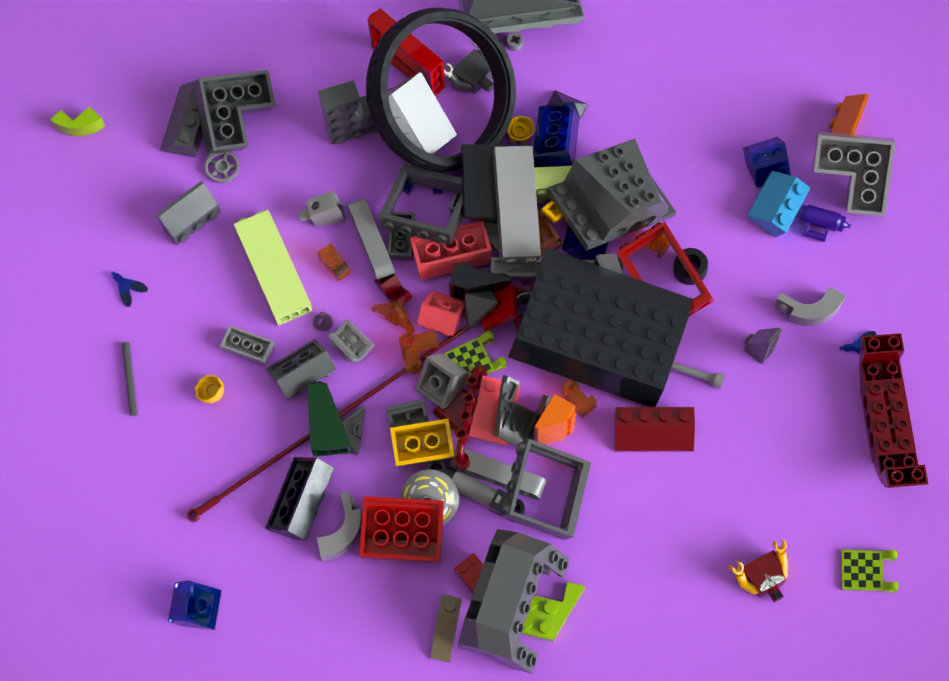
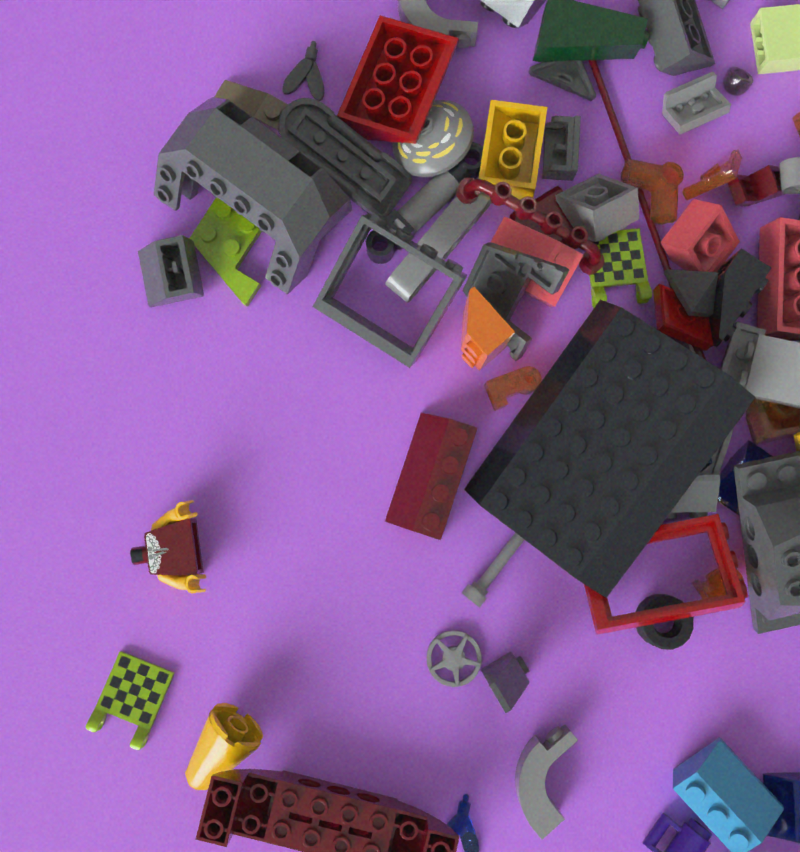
camera: 105 degrees right, 15 degrees up
none -> dark grey slope [138,235,204,307]
none -> yellow cone [185,703,263,790]
none -> dark grey piece [278,98,412,218]
none -> dark grey piece [283,41,324,101]
none -> light grey wheel [427,630,482,687]

